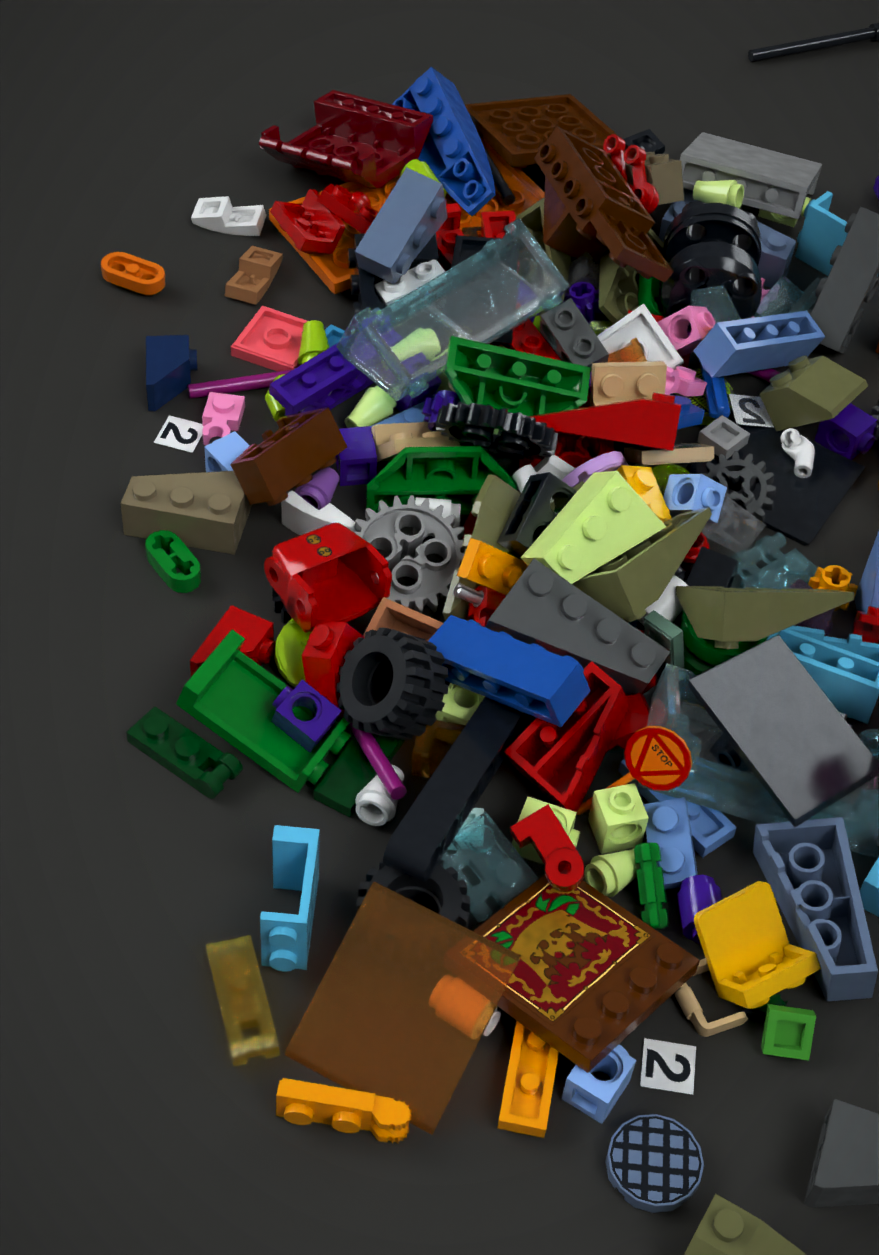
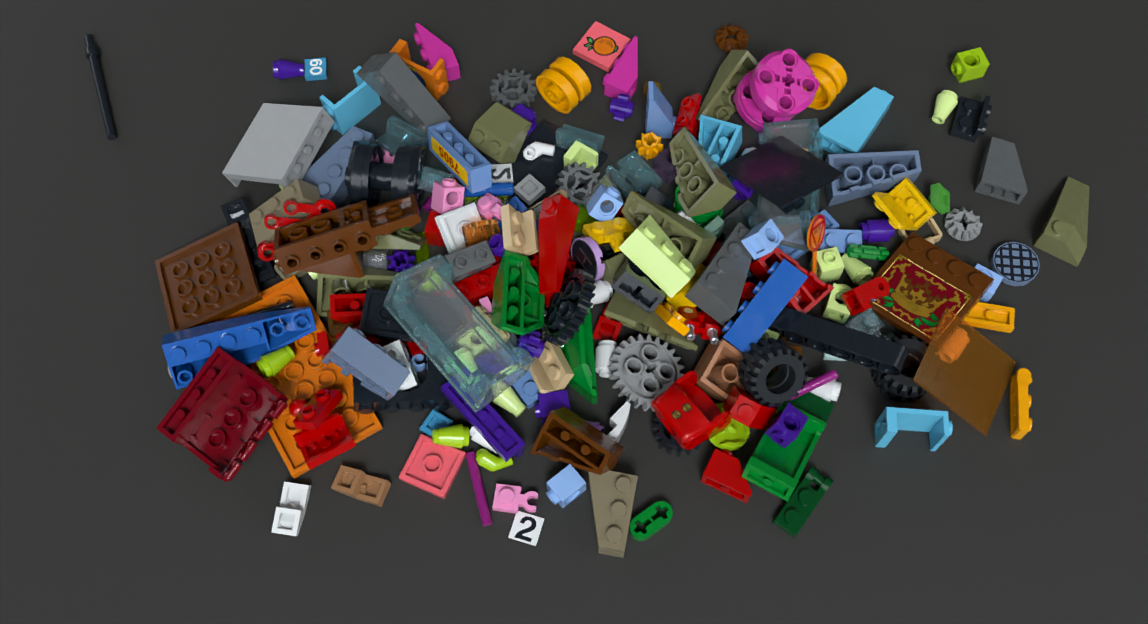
camera: 85 degrees left, 15 degrees up
orange plate [101,252,166,295] -> none
dark blue slope [146,335,198,411] -> none
clear yellow plate [206,935,280,1067] -> none
white sticker [640,1038,696,1095] -> none
yellowish green cone [693,180,744,209] -> none
none -> clear light blue panel [556,124,605,156]
none -> yellowish green panel [564,140,598,171]
none -> light blue brick [741,218,785,260]
none -> light grey gear [944,207,983,241]

